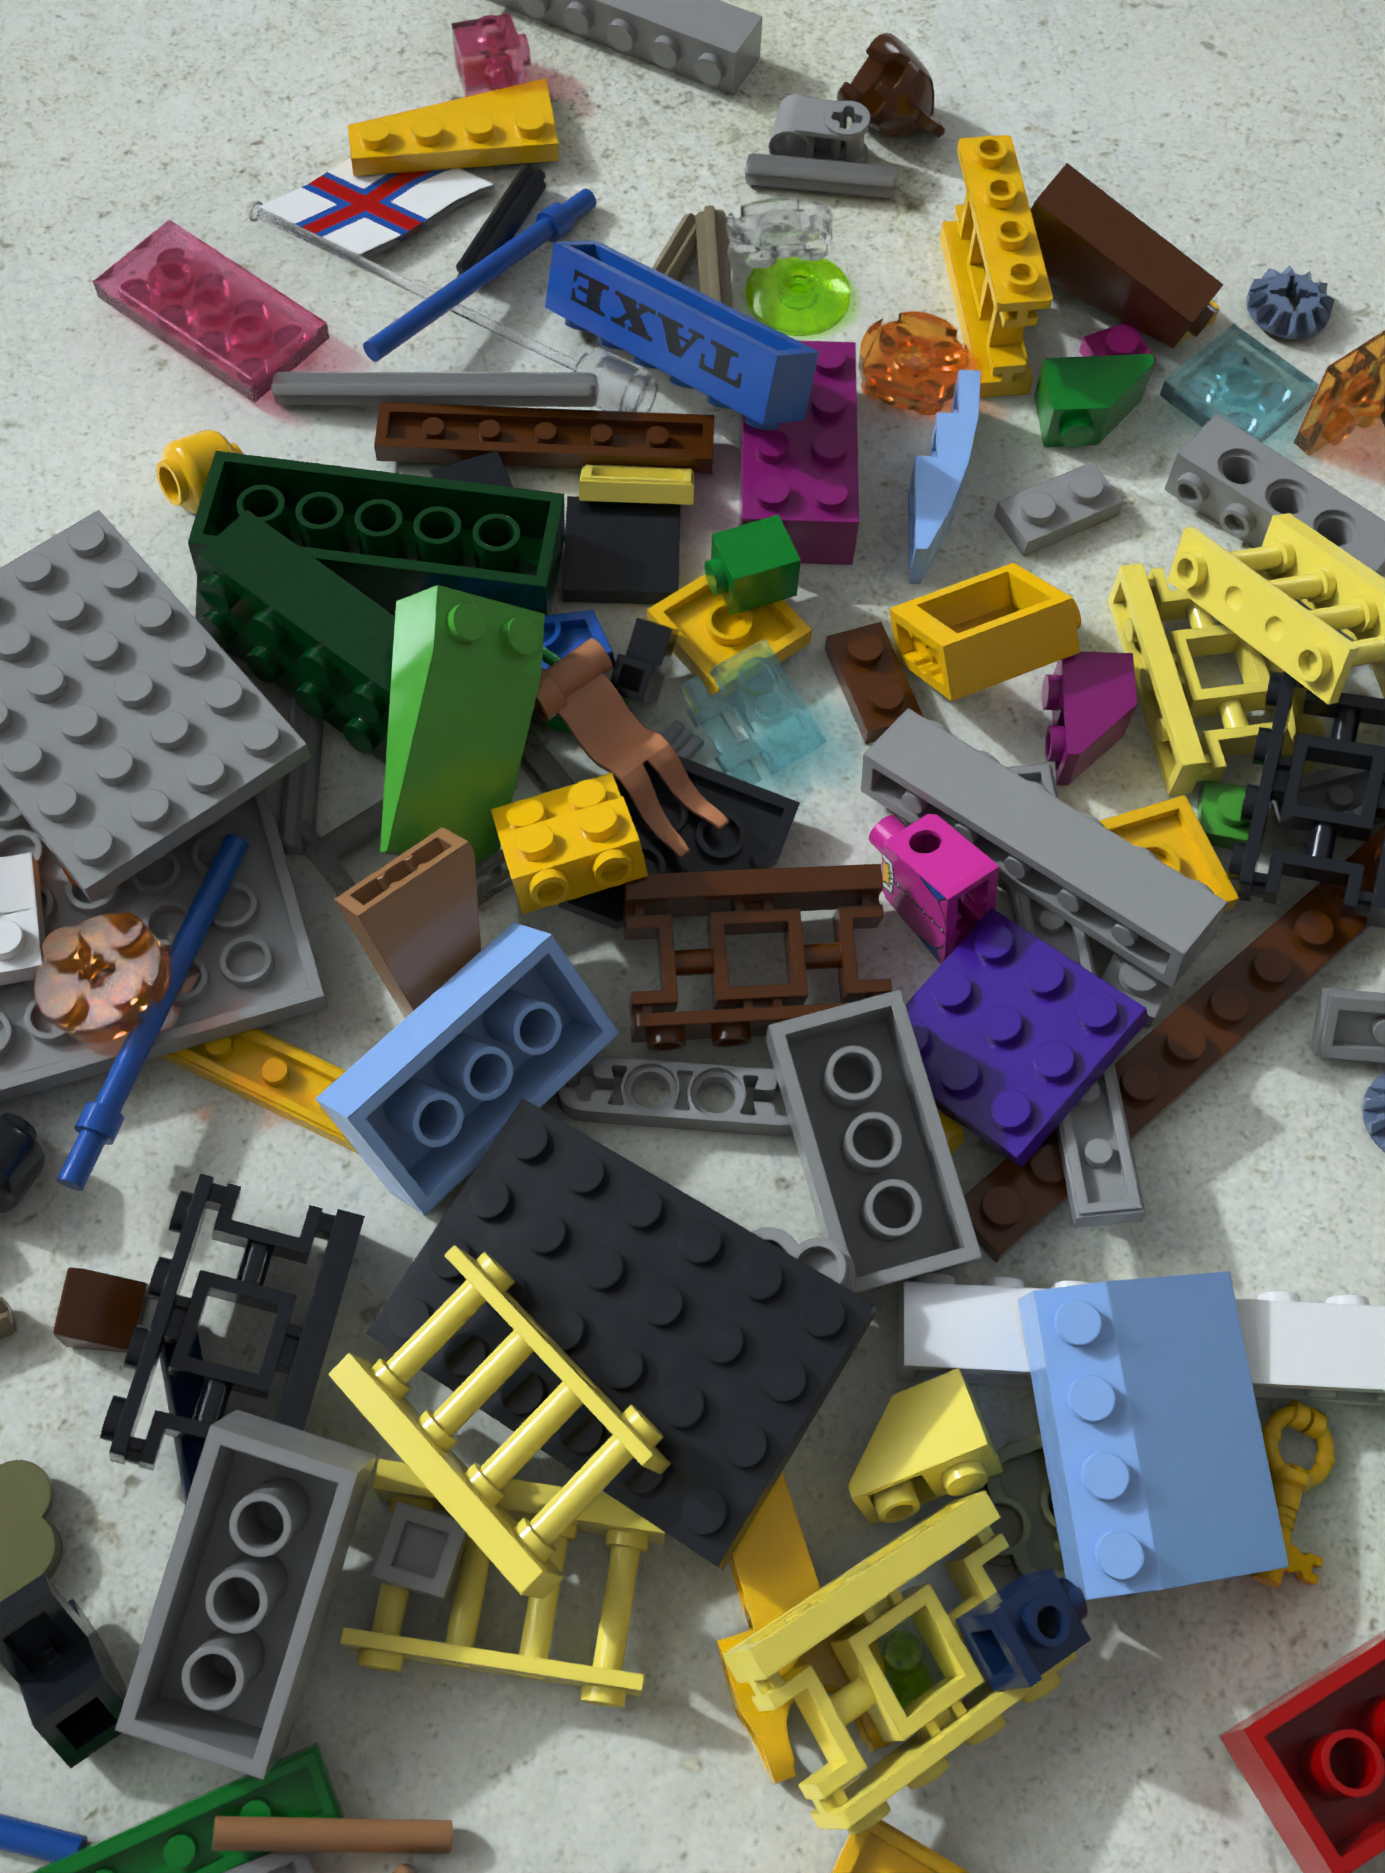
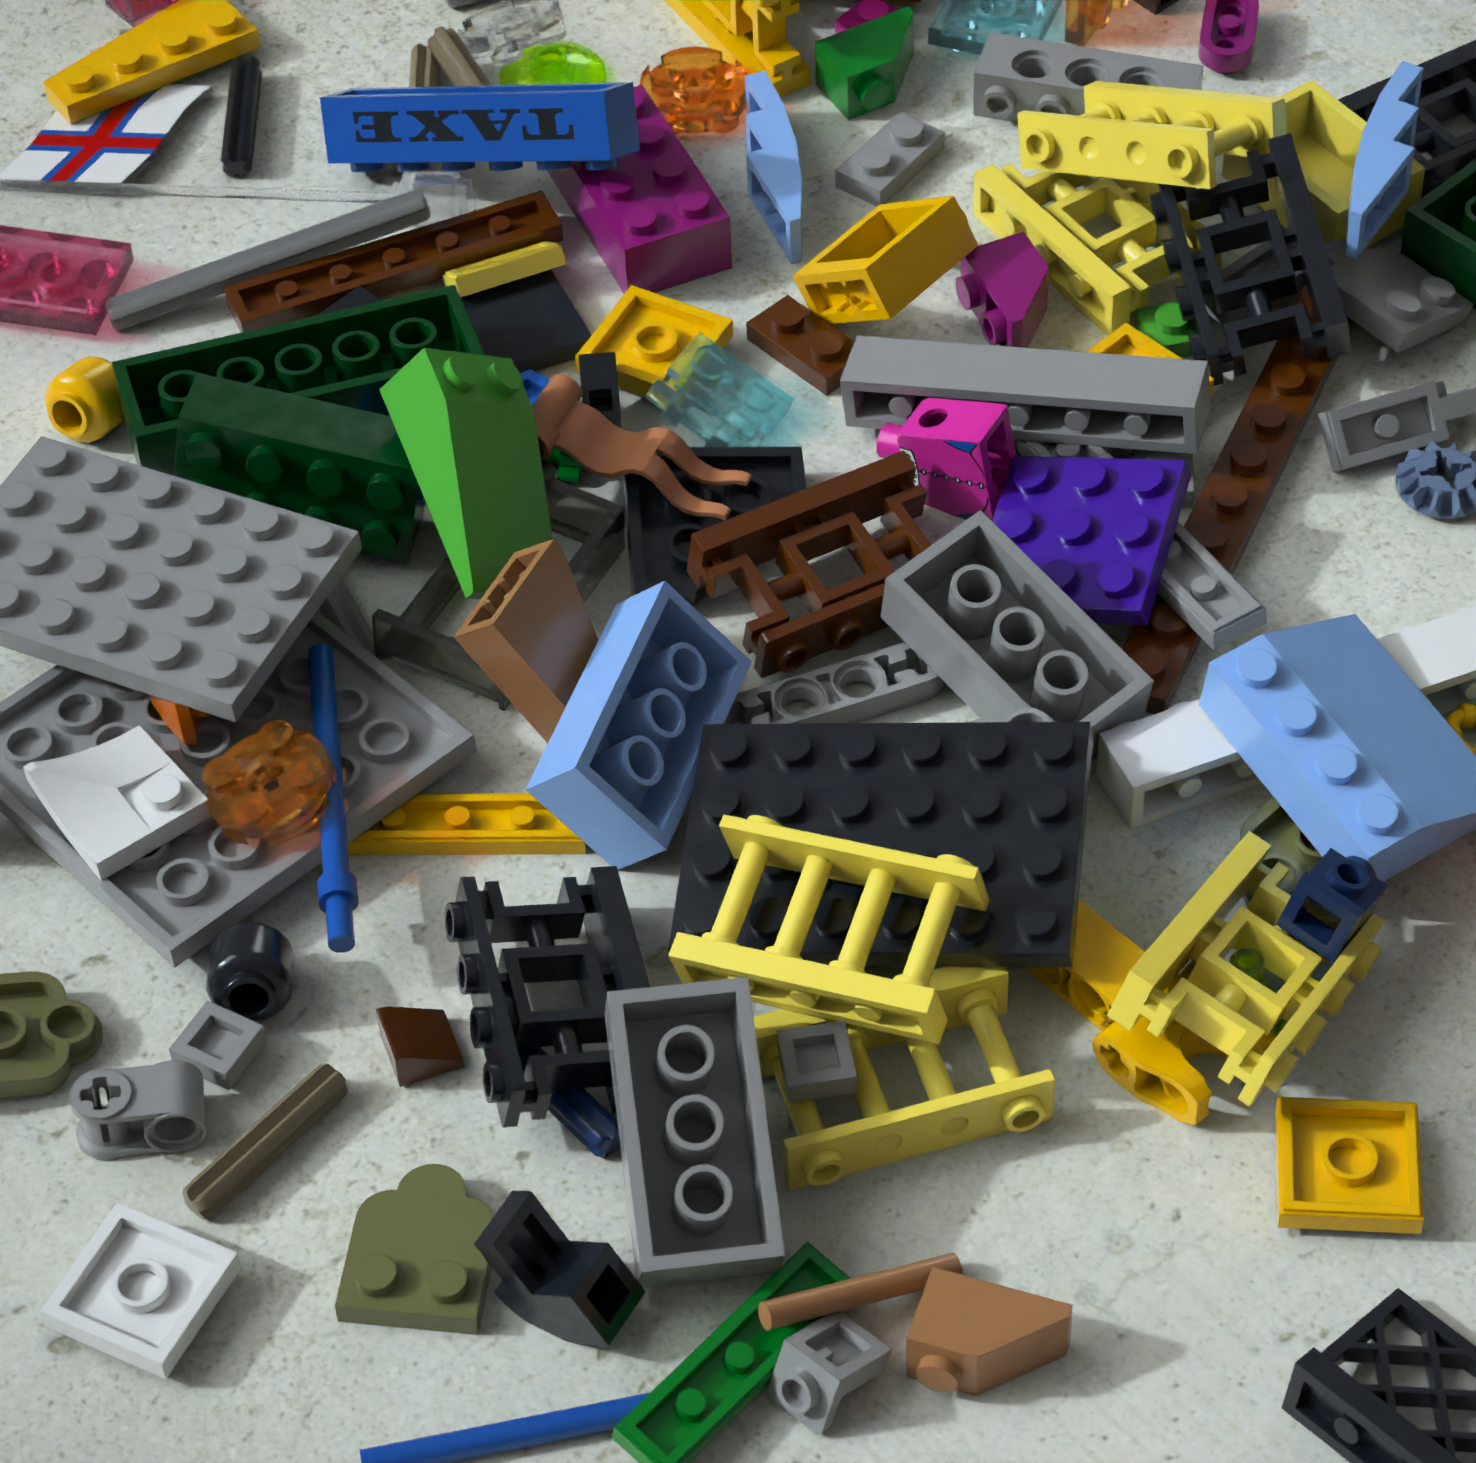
camera: 20 degrees left, 15 degrees down
blue bar [363,188,596,362] -> none
yellow plate [490,772,648,914] -> none
green brick [704,514,801,615] -> none
light yellow slope [847,1368,1004,1525] -> none

